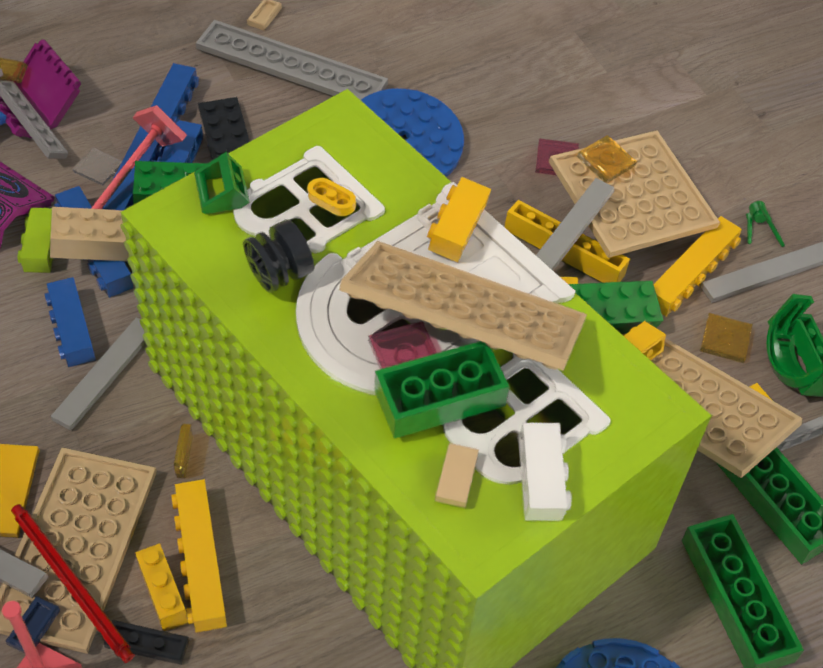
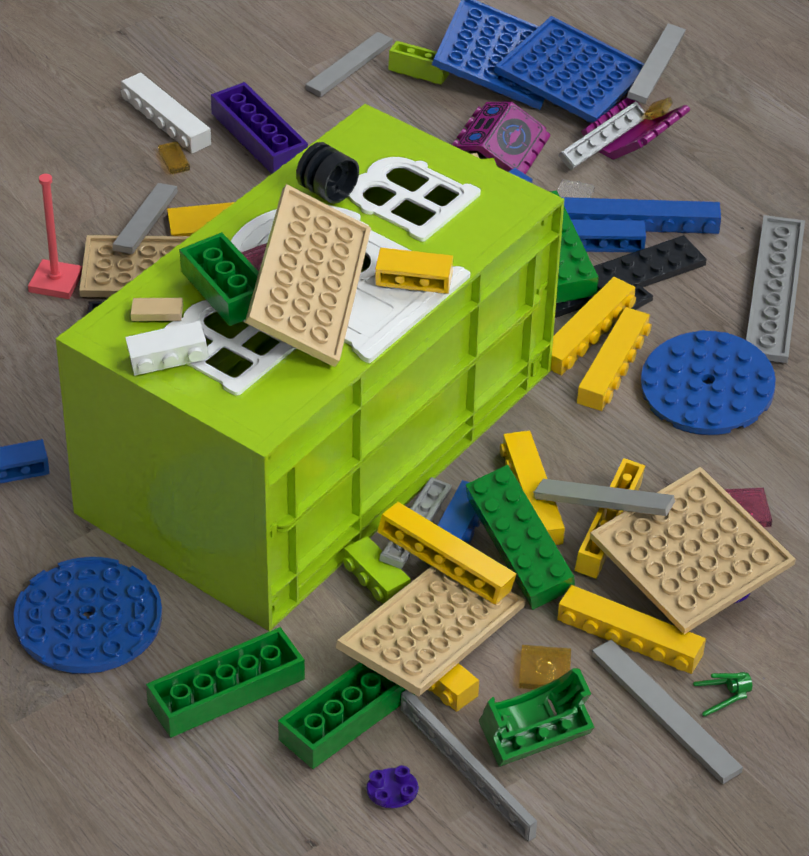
camera: 80 degrees right, 10 degrees down
dark blue tile [6,596,60,653] -> none
red piece [11,504,134,663] -> none
coral tile [91,105,187,209] -> none
green tile [194,152,250,214] -> none
yellow plate [307,178,356,216] -> none
clear yellow tile [577,135,637,183] -> none

